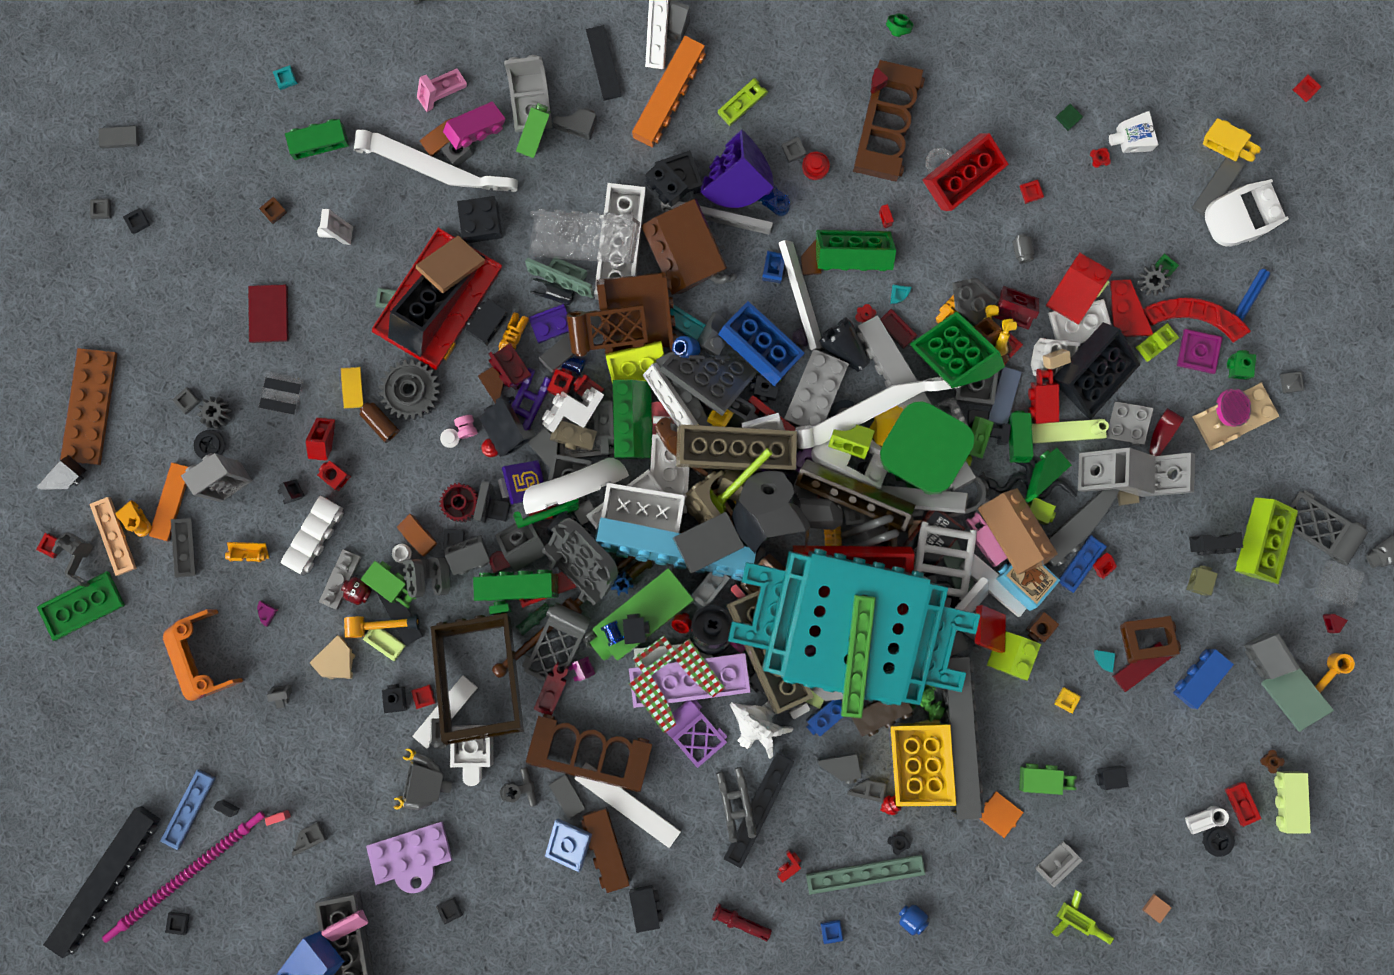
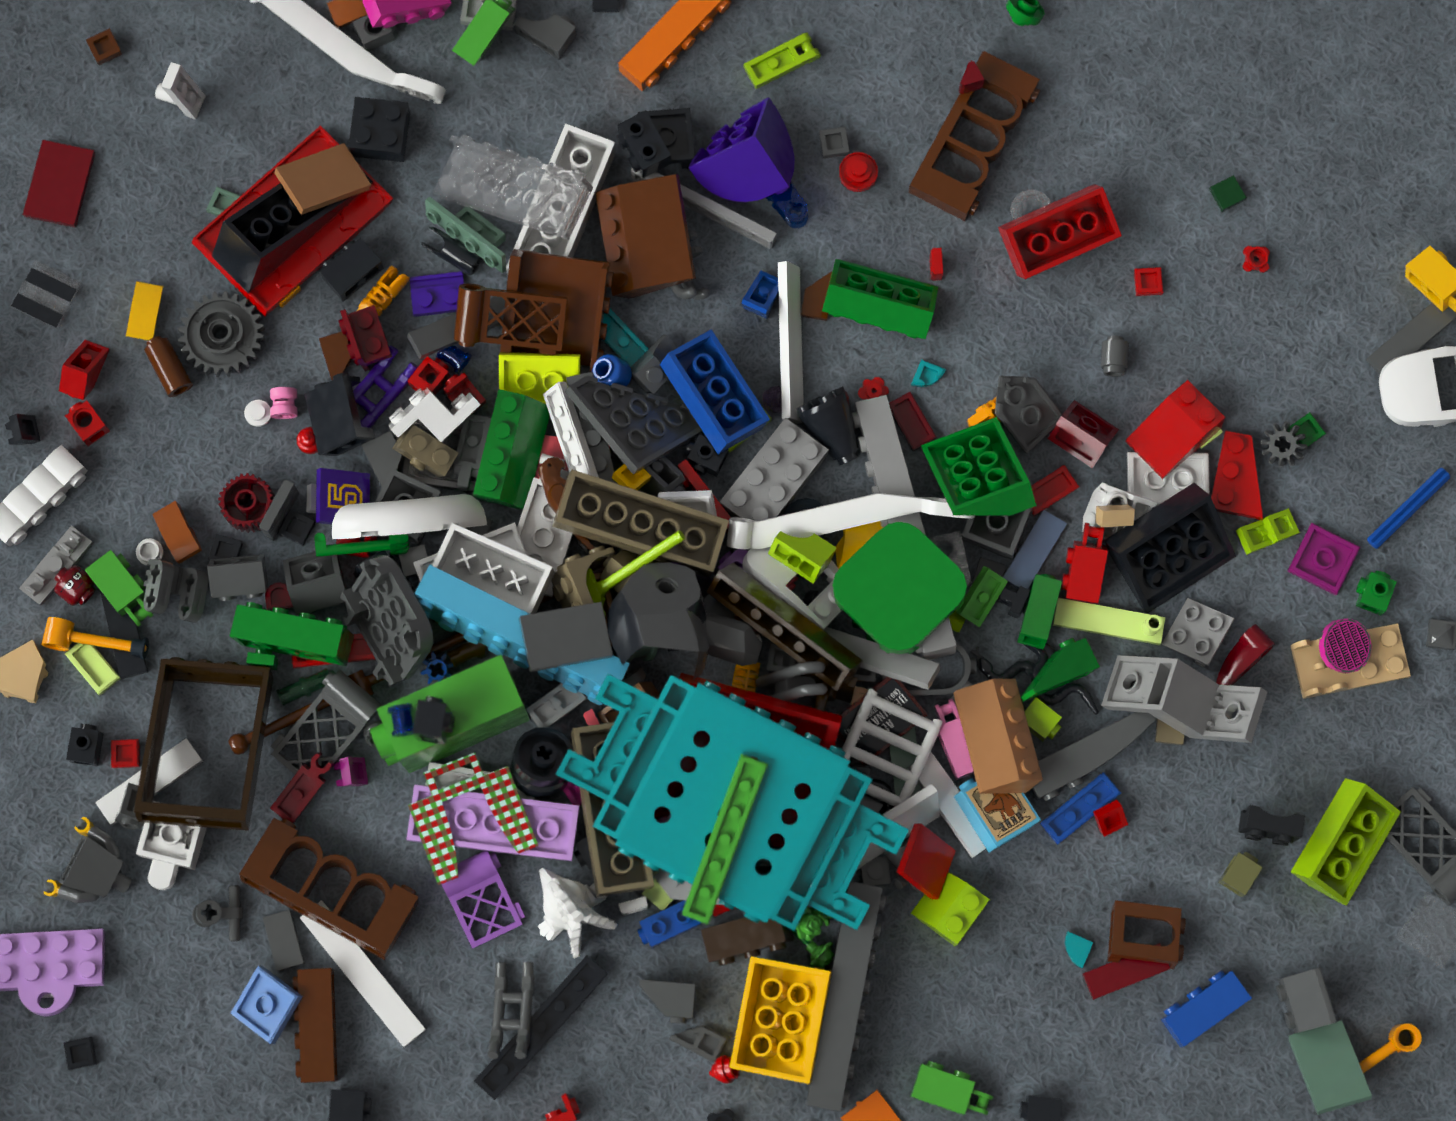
camera: 15 degrees right, 5 degrees down
red tile [671,613,691,633] -> none
torso [973,305,1017,363] -> none
reddish brown brick [1026,612,1059,642] -> none
yellow tile [1054,687,1081,714] -> none
white torso [1109,111,1158,153] -> none
red tile [1143,298,1251,343] -> none
dark red slope [1323,614,1348,633] -> none

